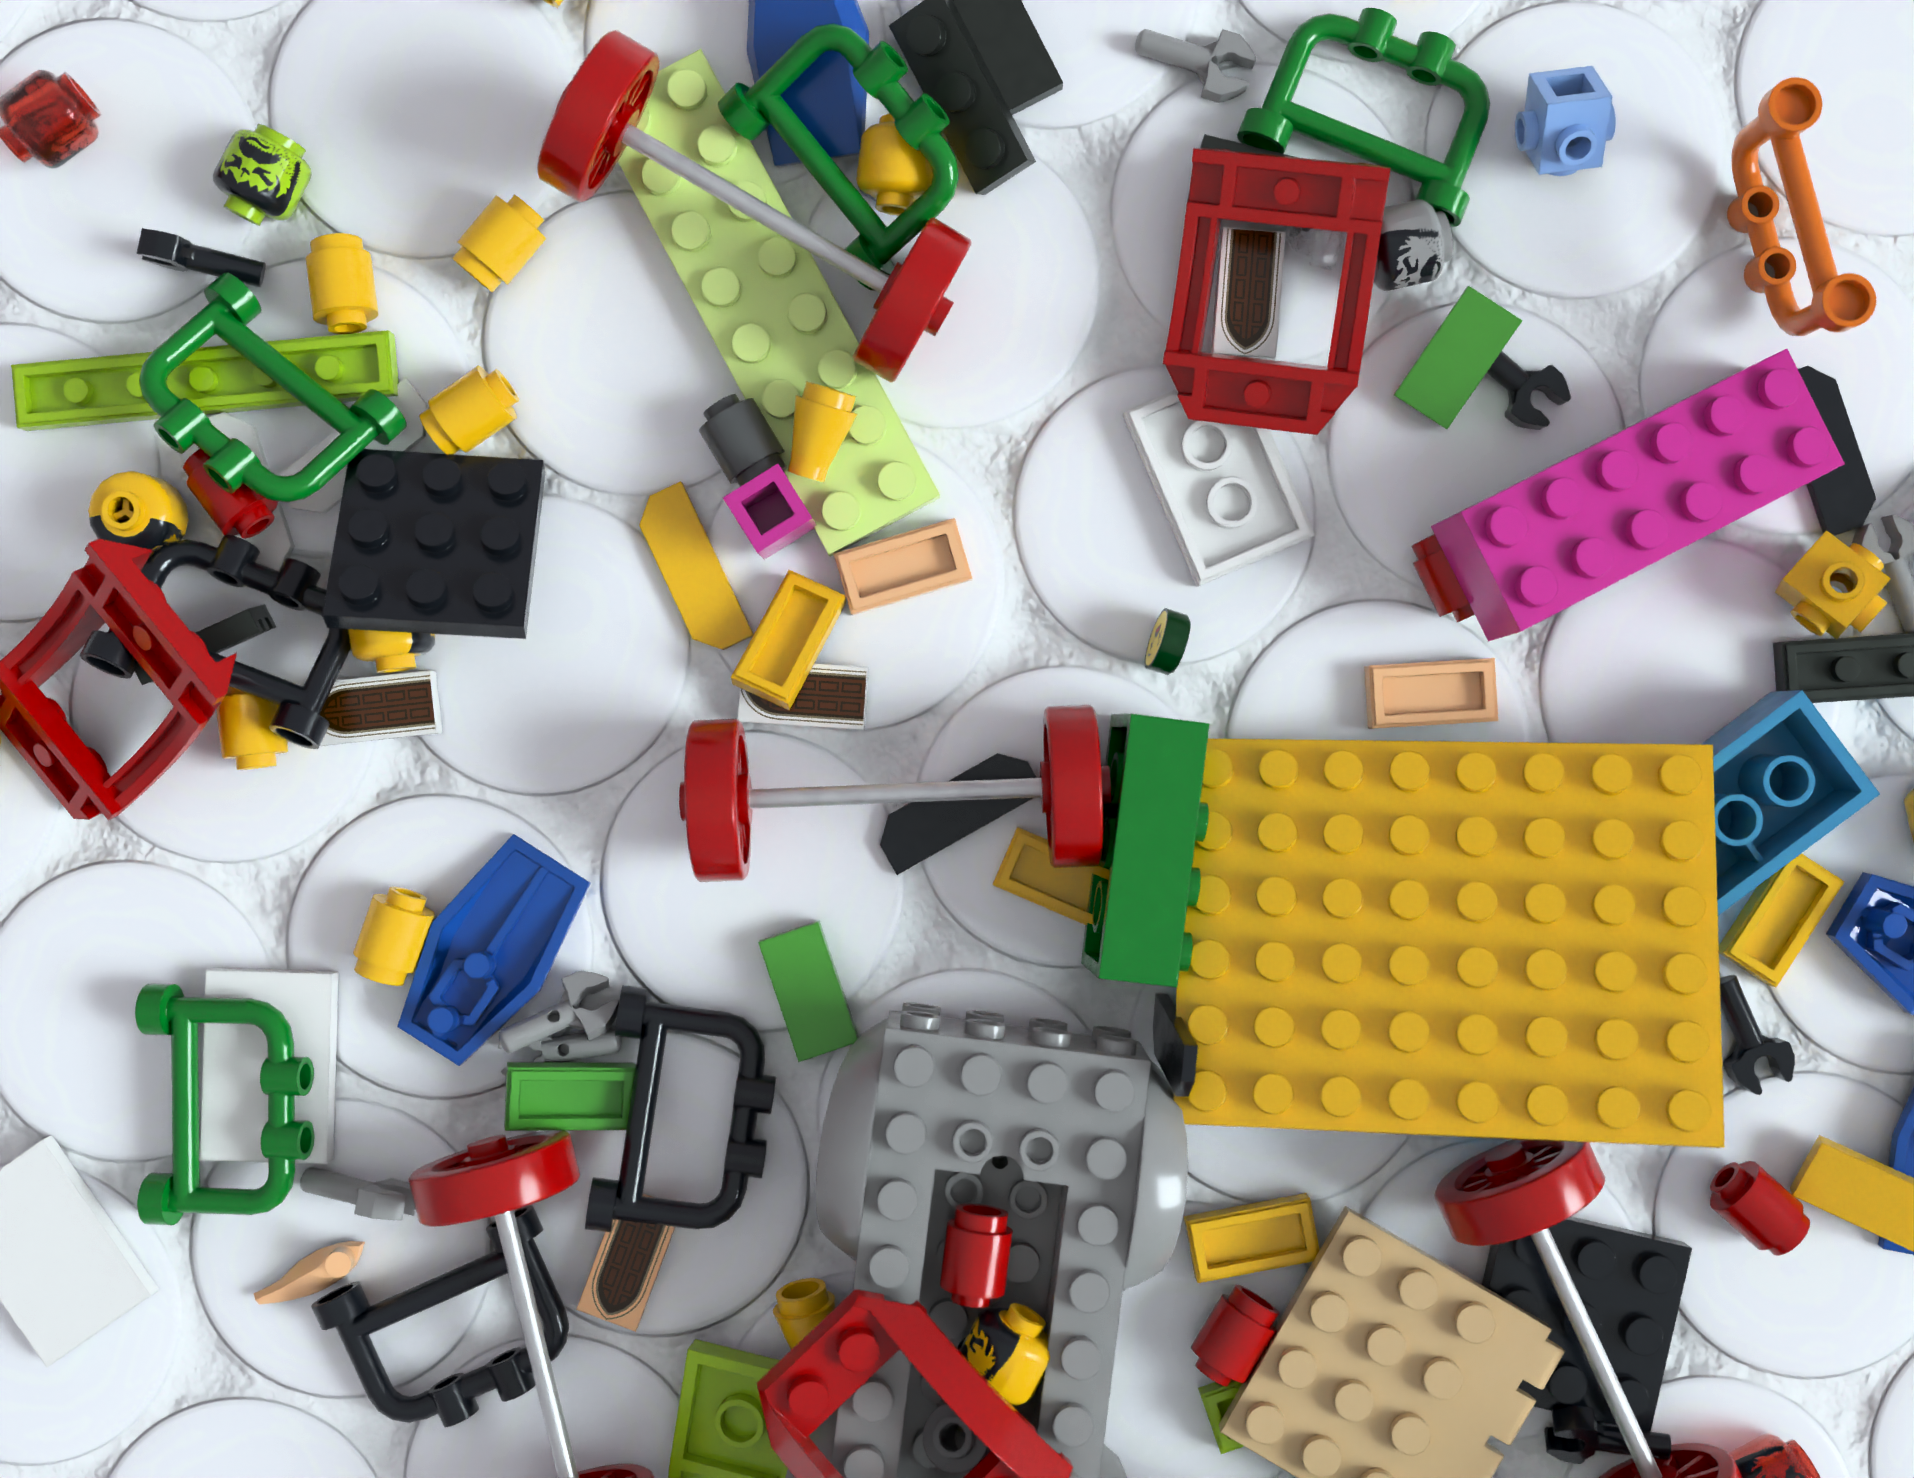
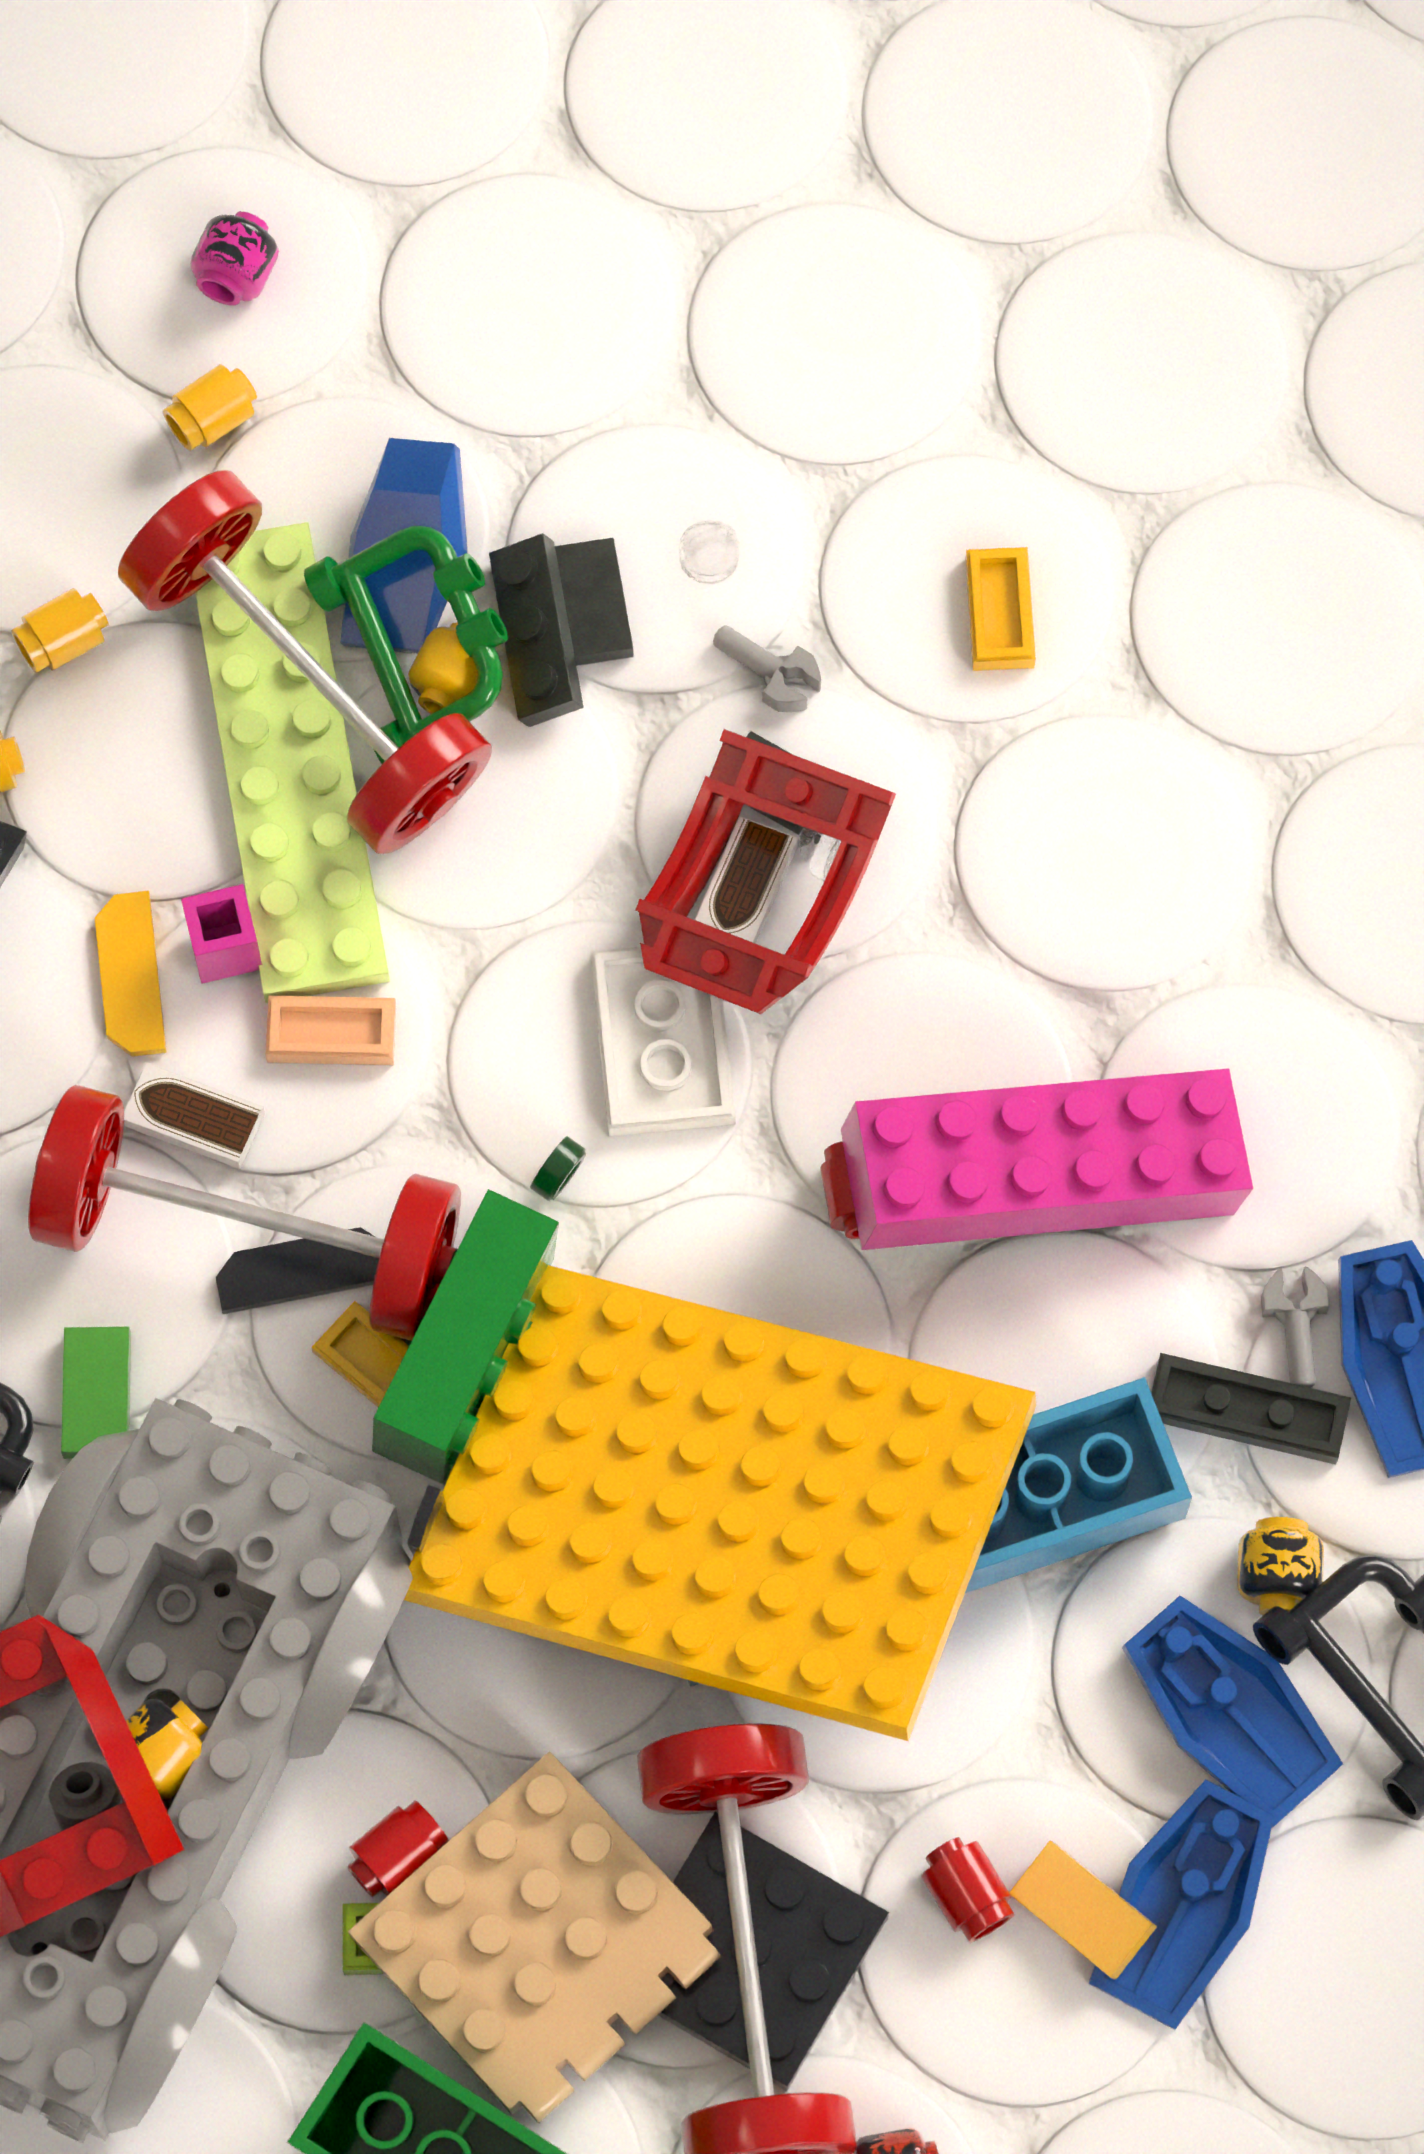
camera: 20 degrees right, 20 degrees down
dark grey brick [699,394,787,487] -> none
yellow tile [731,570,846,710] -> none
yellow cone [787,381,858,482] -> none
red brick [939,1203,1013,1308] -> none
yellow tile [1183,1193,1320,1283] -> none
green bar [1237,8,1491,227] -> none
light nougat tile [1364,658,1498,729] -> none
head [1374,199,1453,291] -> none
bright green tile [1394,286,1523,429] -> none
black bar [1487,351,1571,430] -> none
light blue brick [1515,66,1616,176] -> none
black bar [1544,1406,1671,1464] -> none
yellow tile [1719,853,1845,987] -> none
black bar [1720,975,1795,1095] -> none
orange bar [1727,77,1876,336] -> none
yellow brick [1775,530,1891,639] -> none
black piece [1798,366,1876,536] -> none

